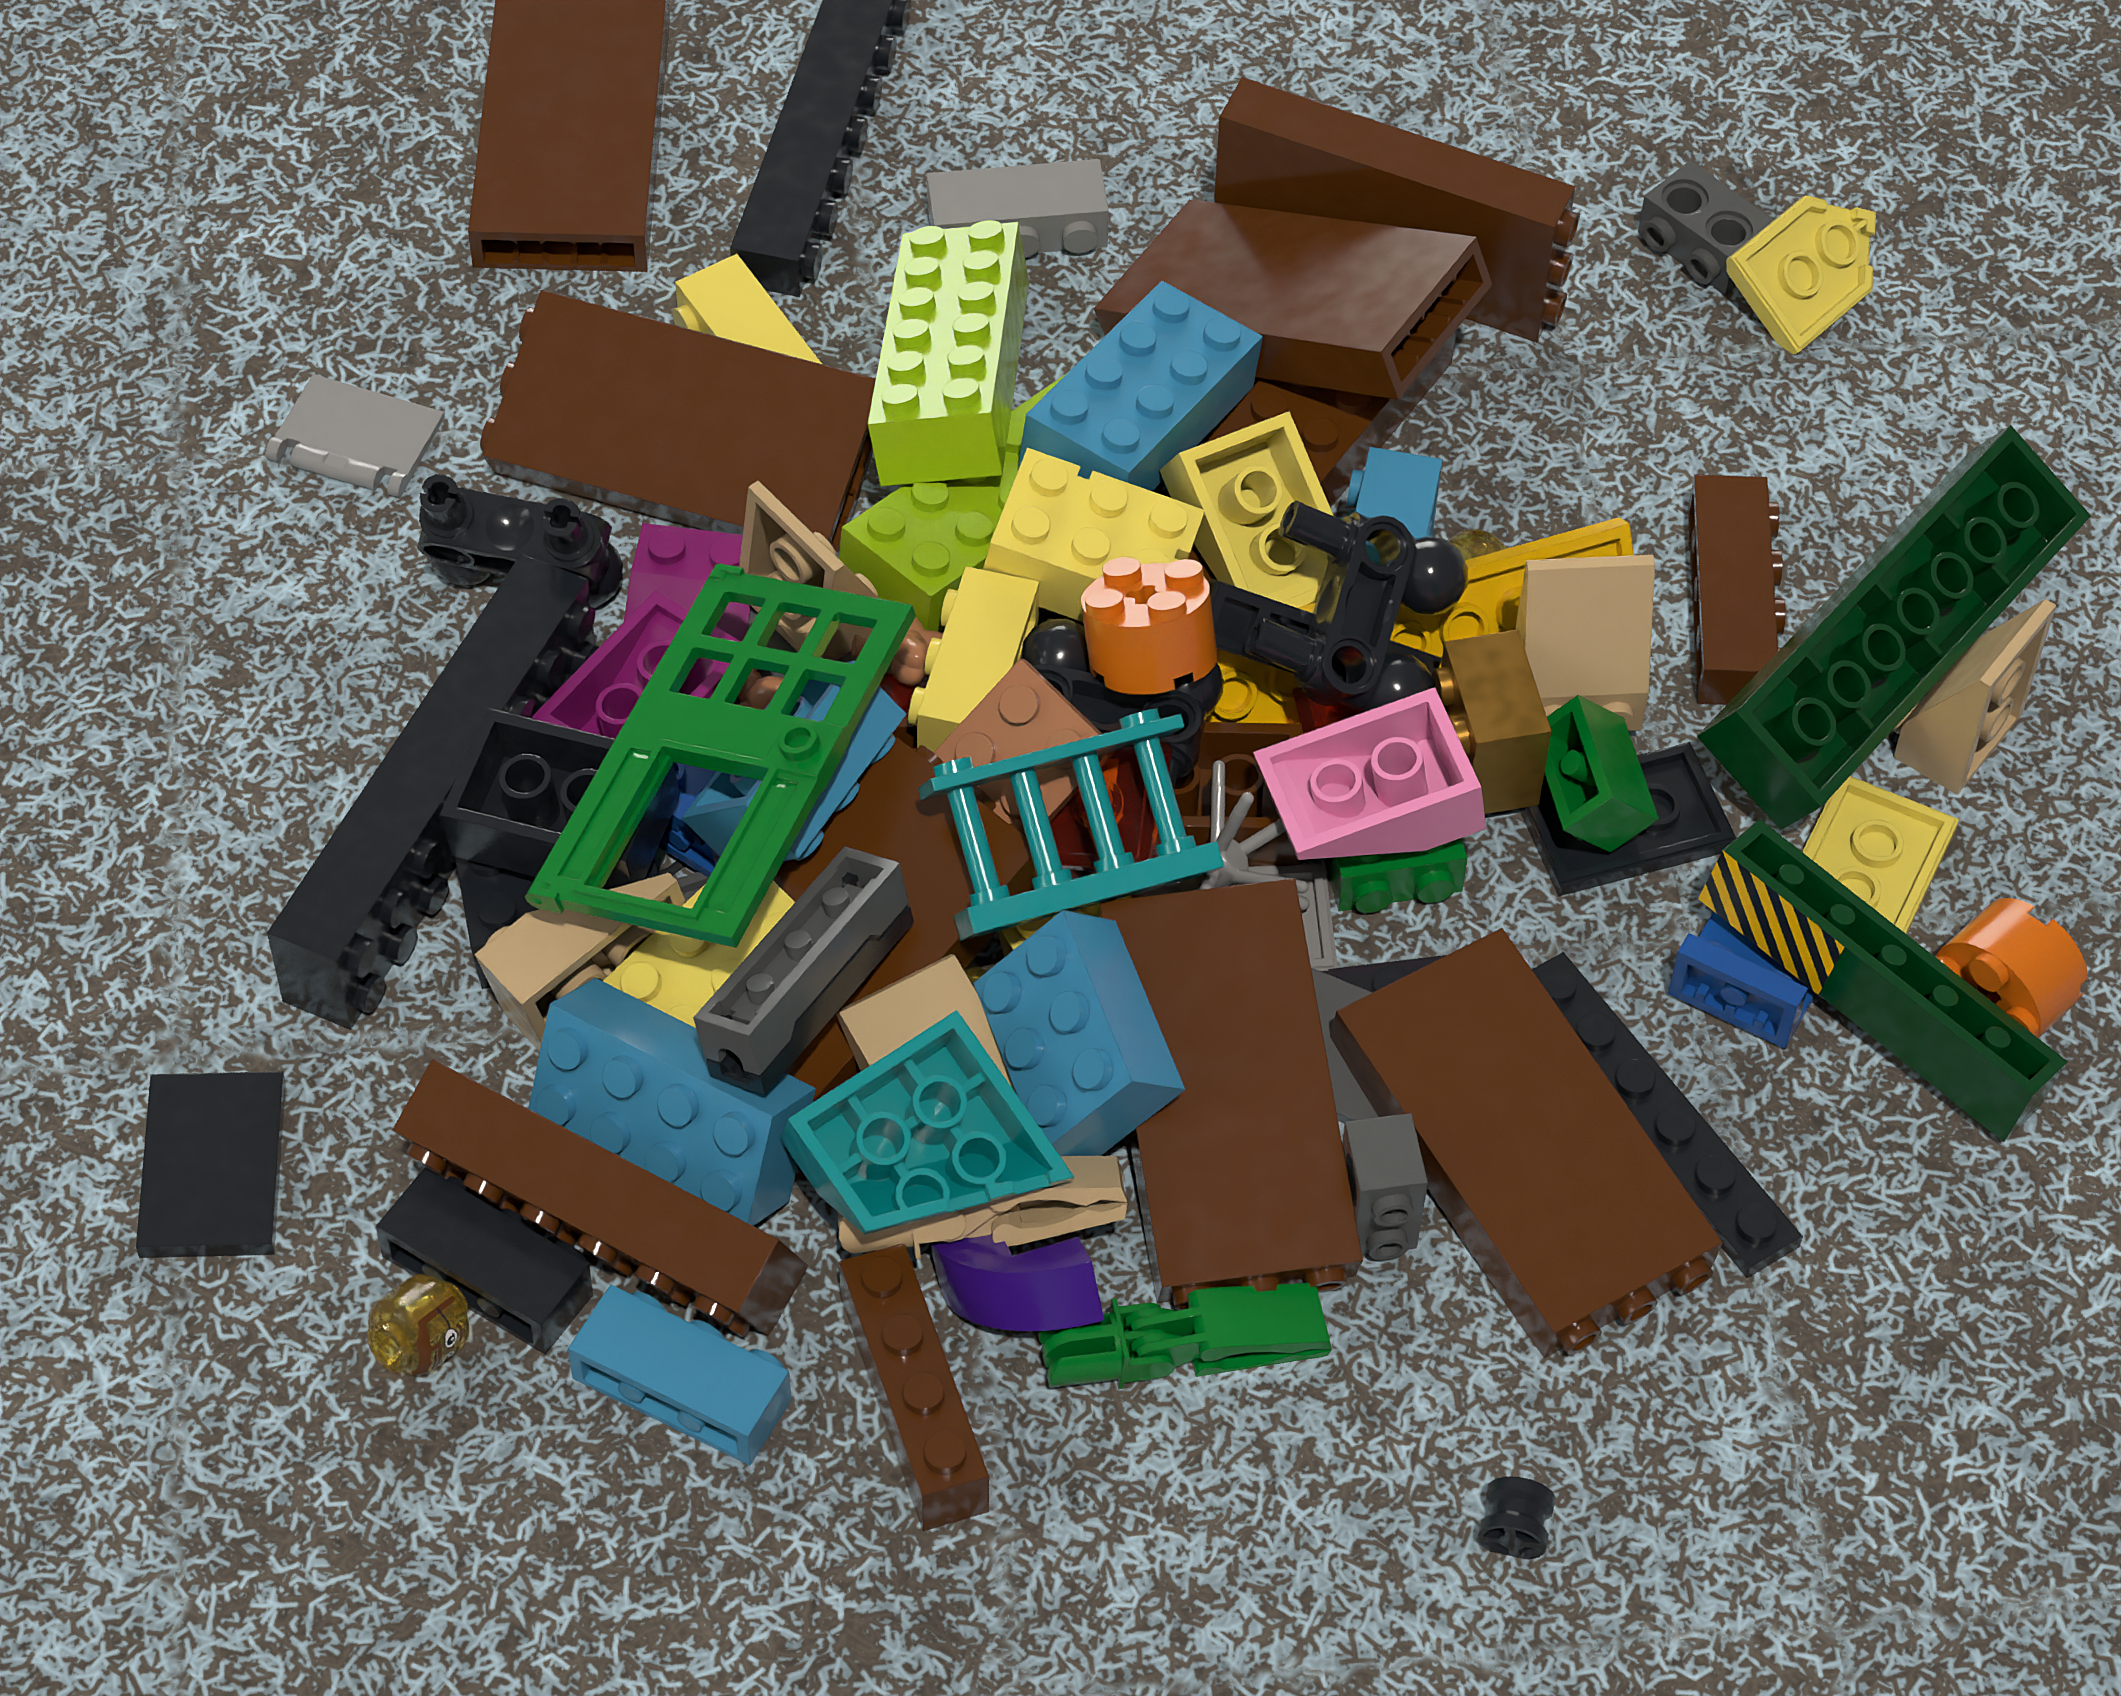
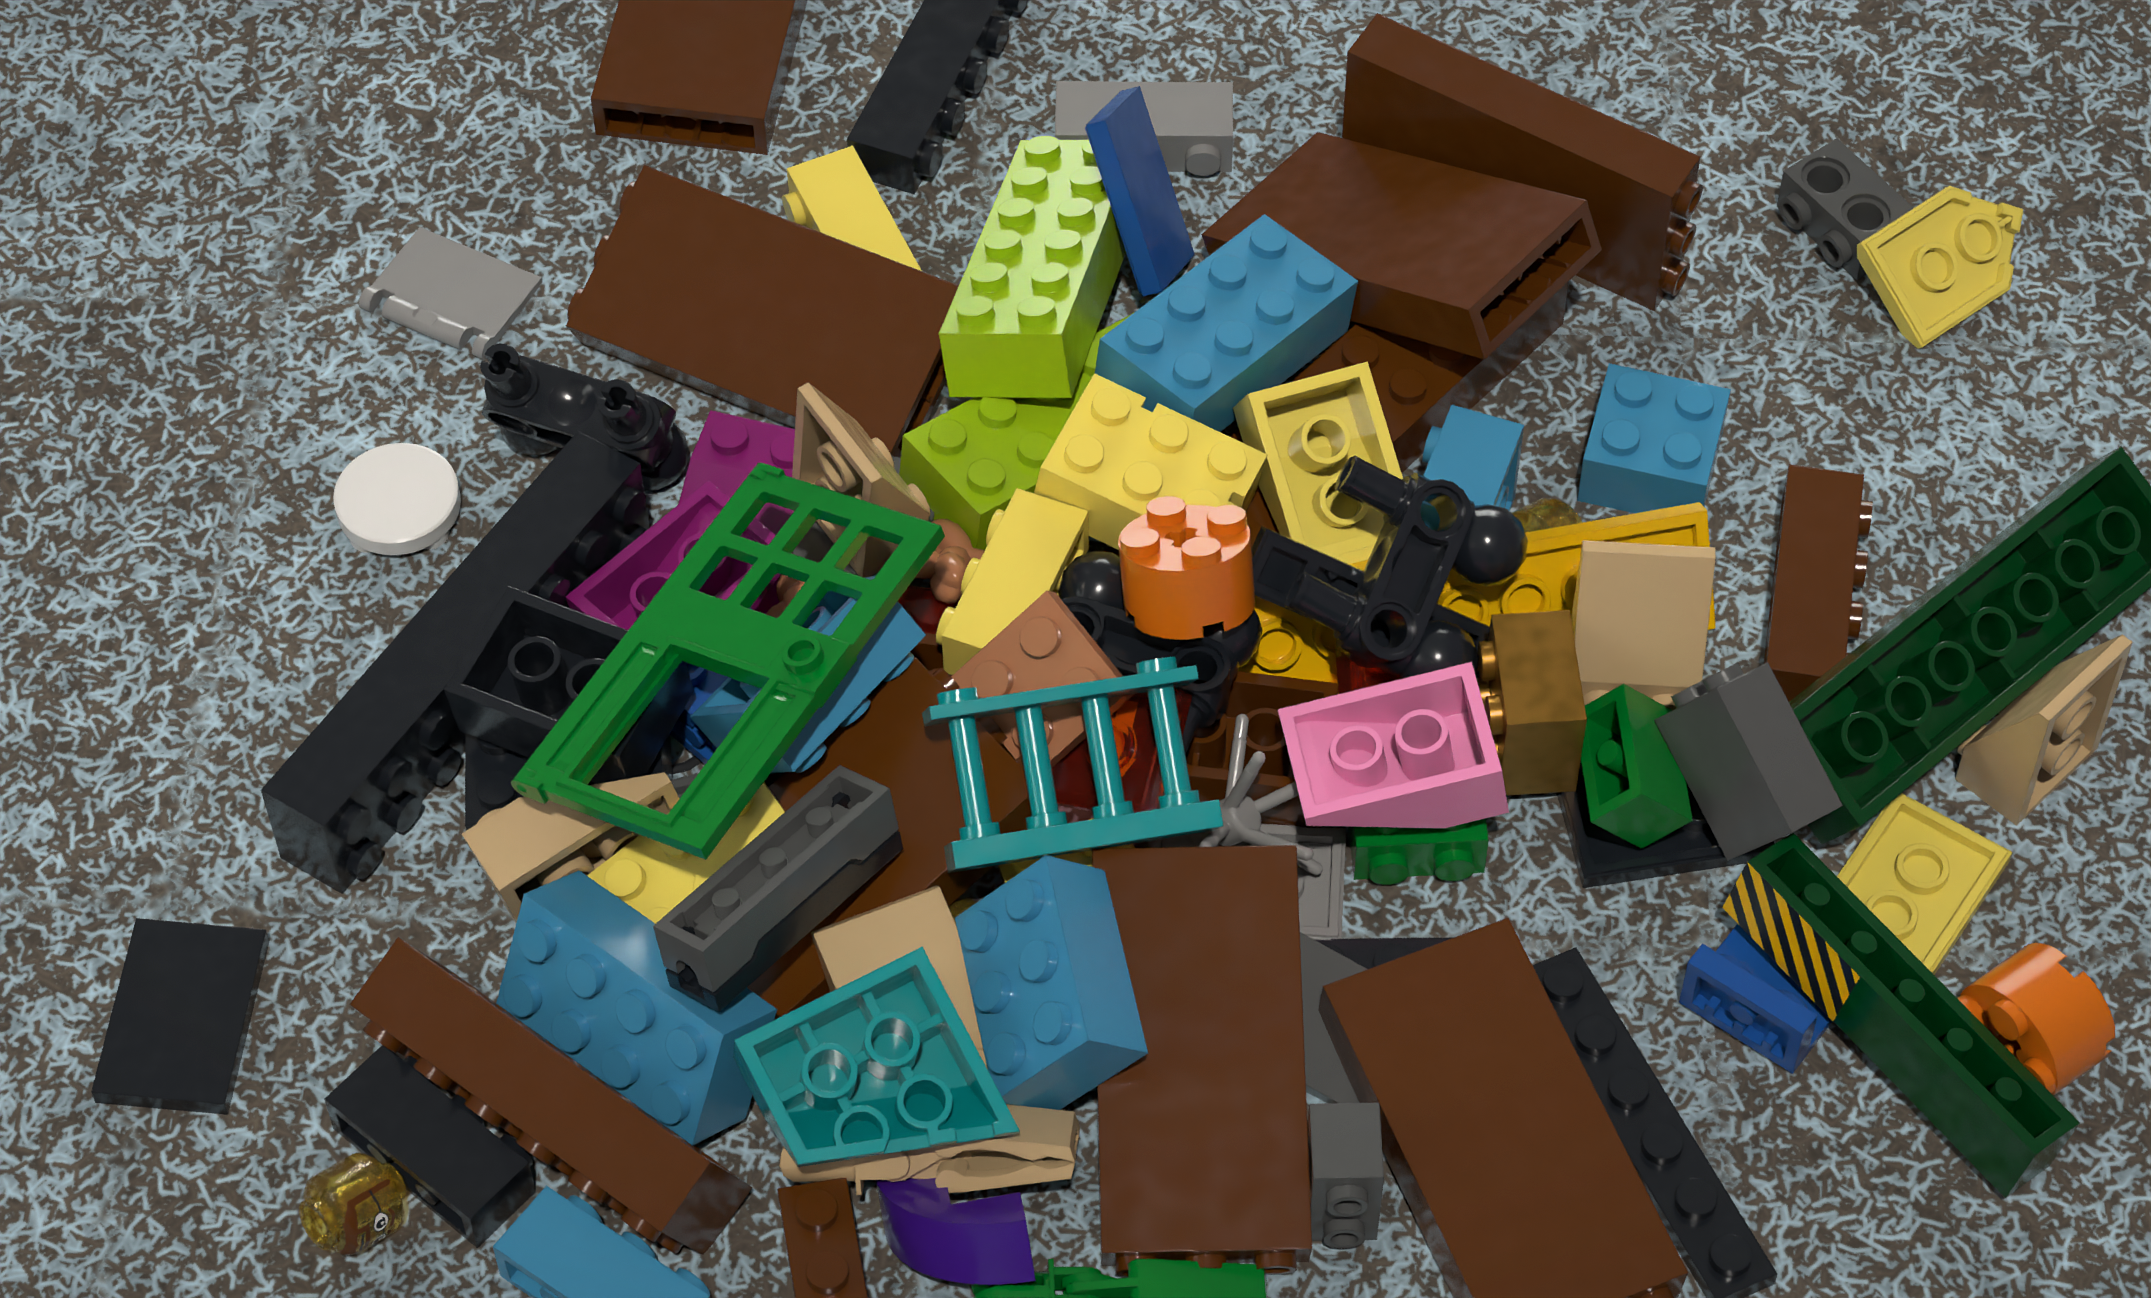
camera: 10 degrees right, 0 degrees up
none -> white tile [333,443,461,555]
none -> blue tile [1085,86,1195,296]
none -> dark azure brick [1577,363,1731,513]
none -> dark grey brick [1654,662,1843,861]

